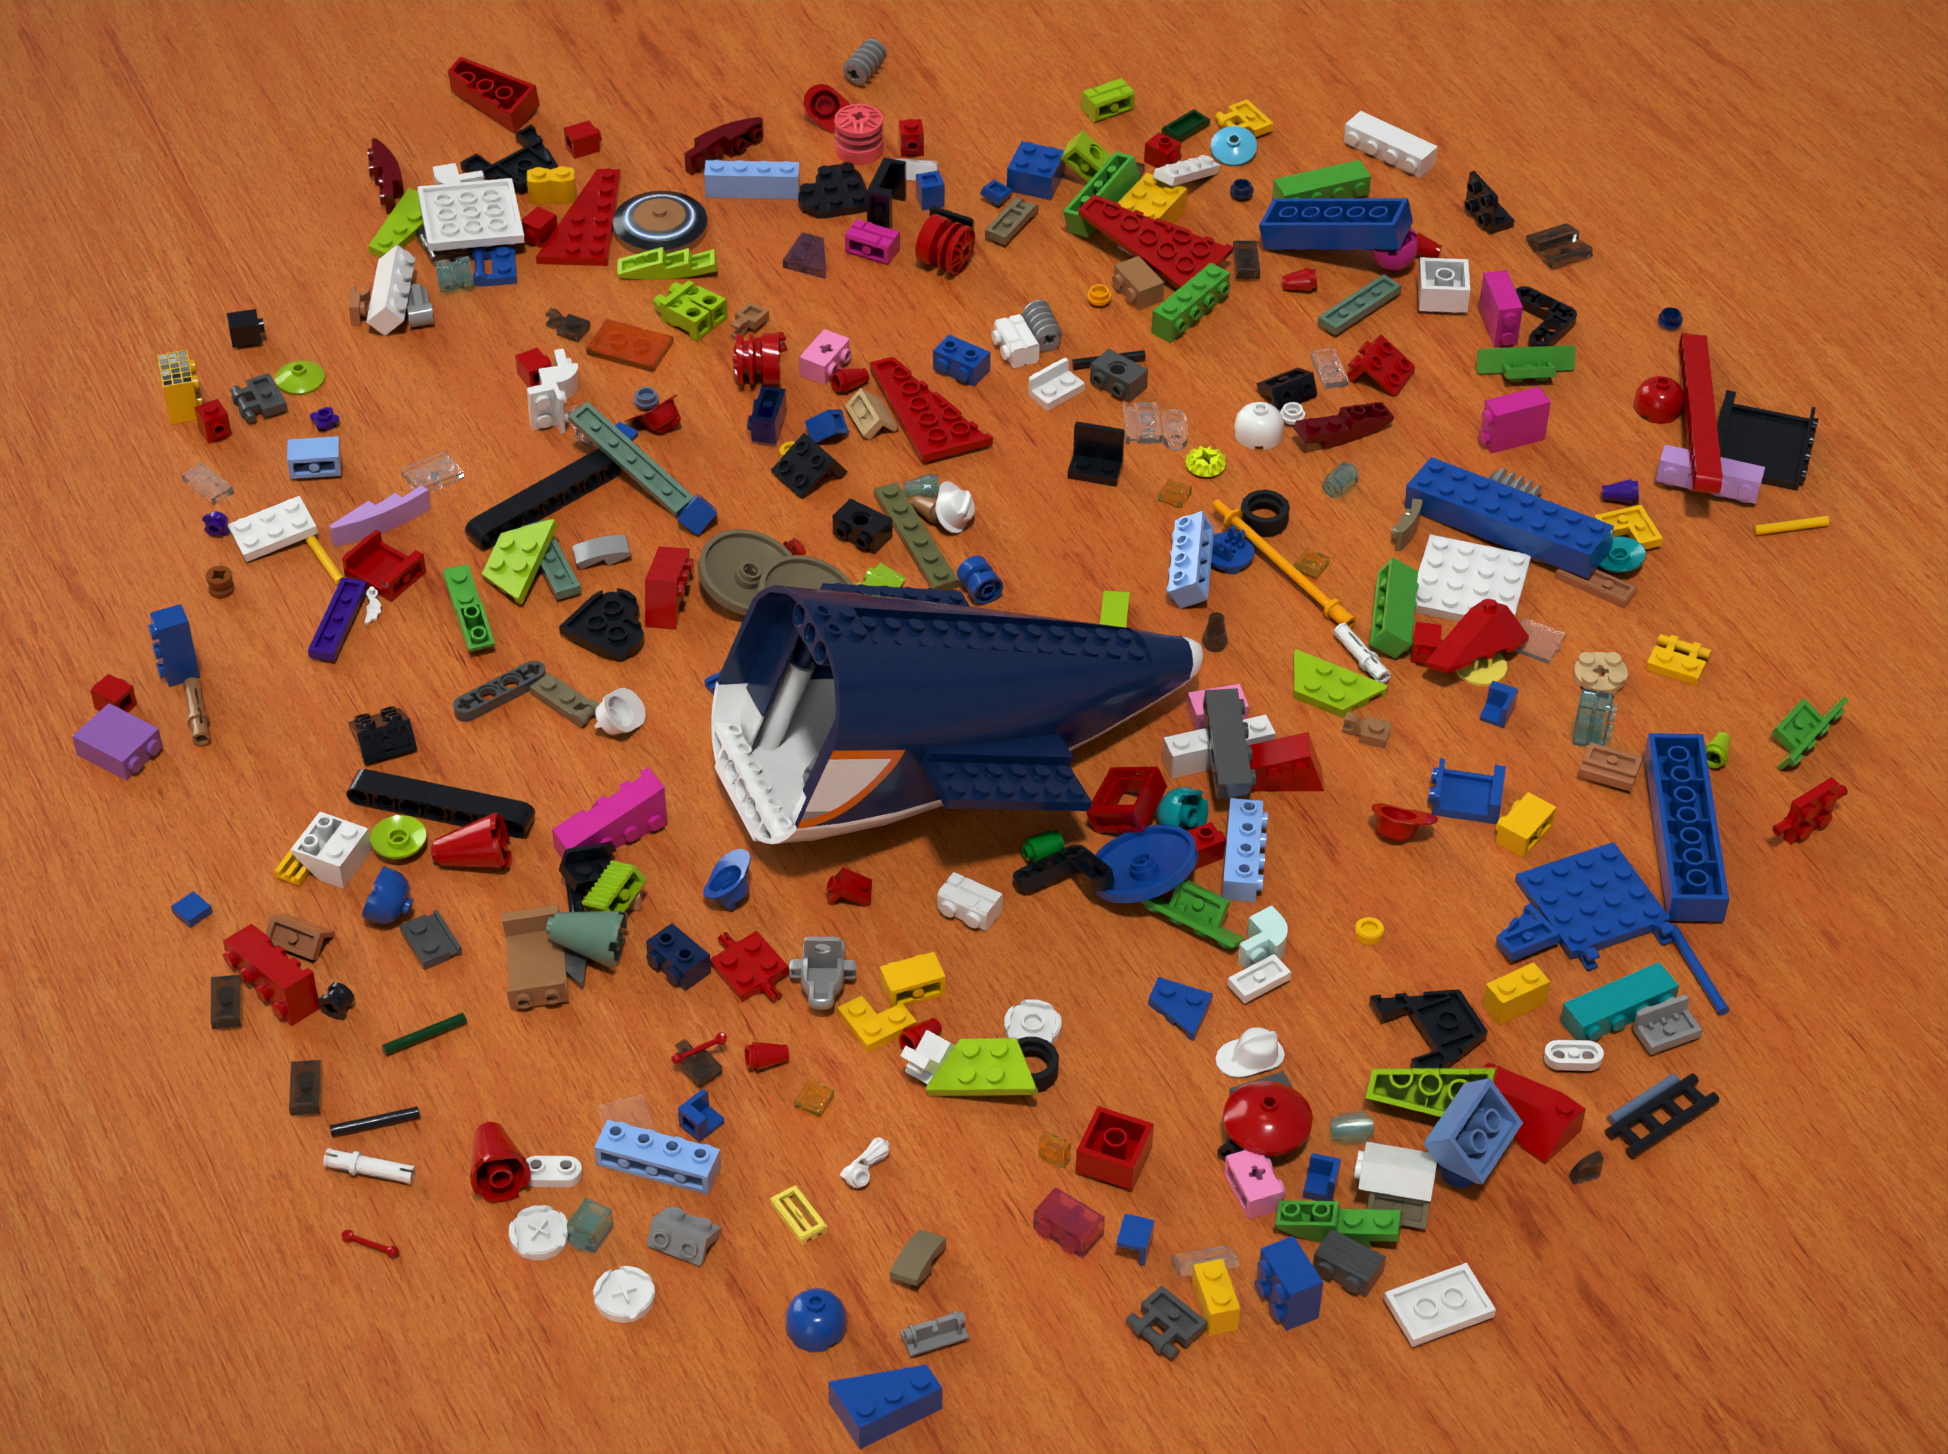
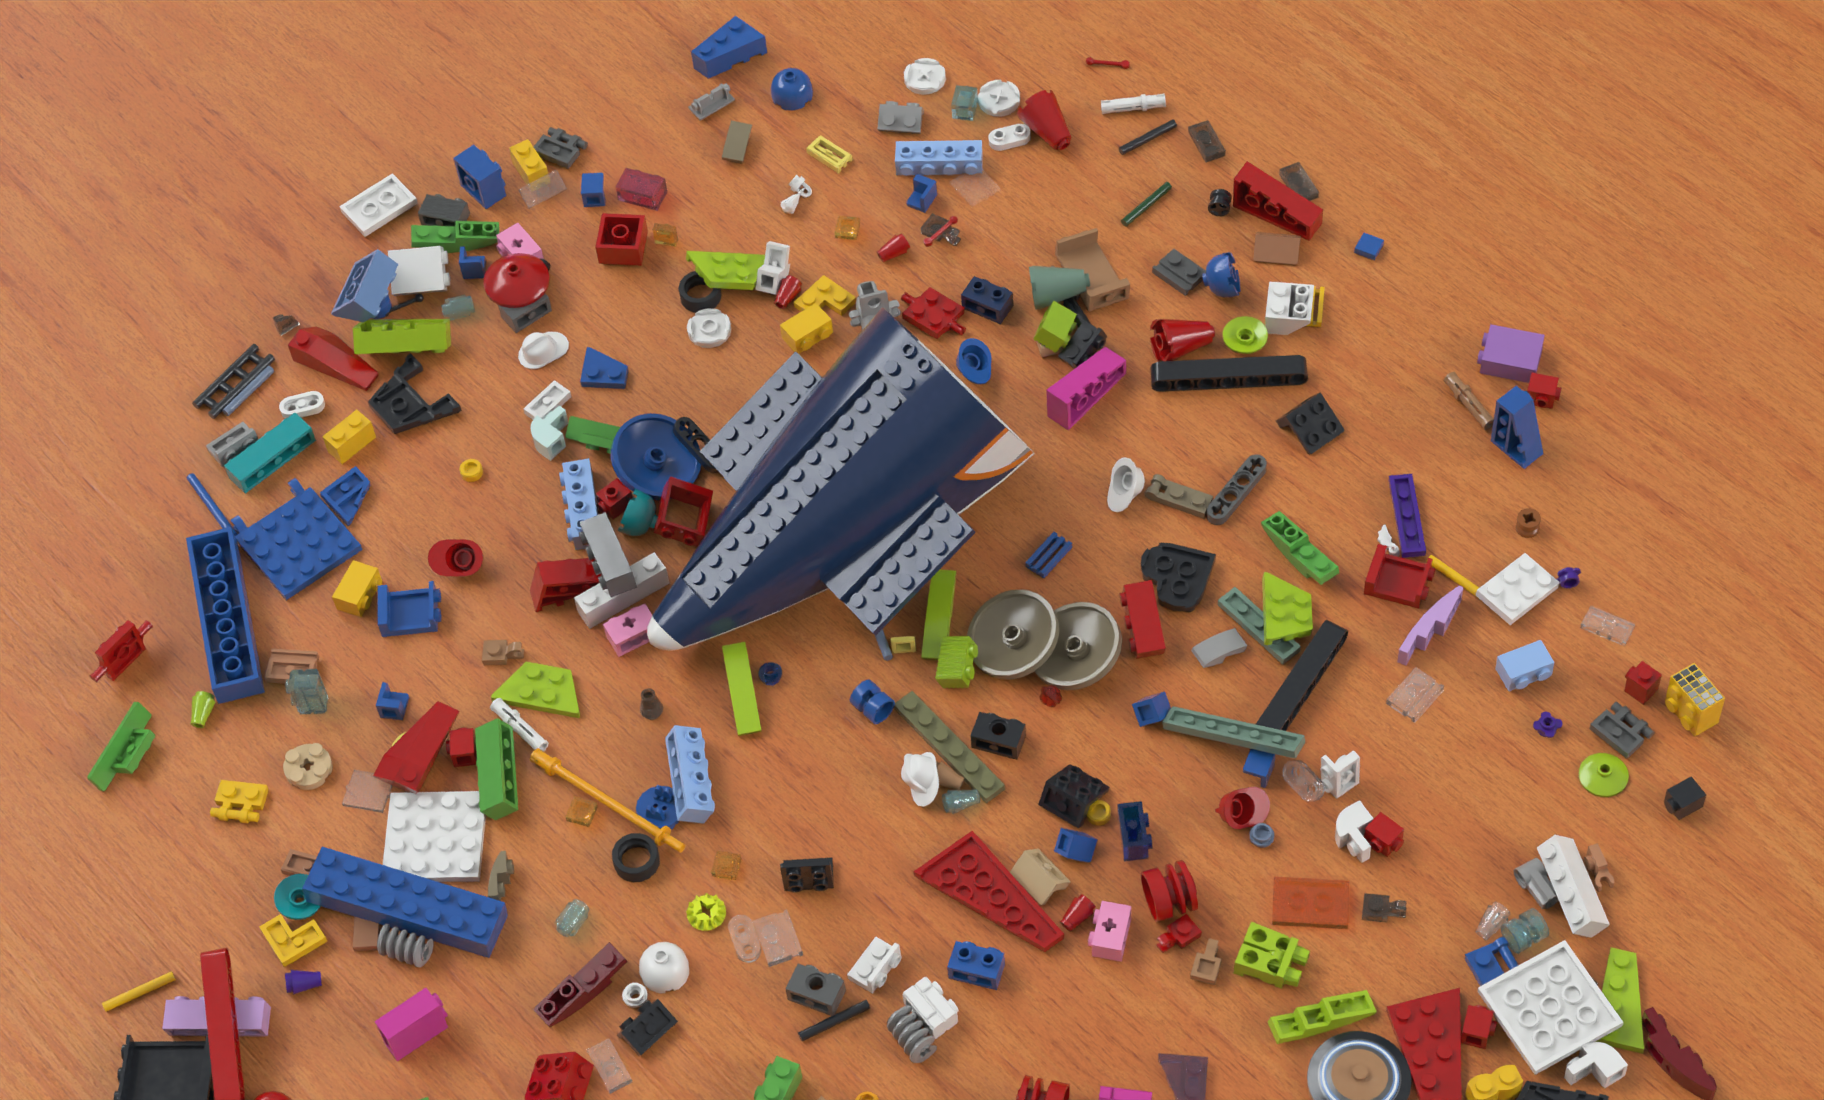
camera: 170 degrees right, 10 degrees up
none -> clear cone [1475,902,1511,940]

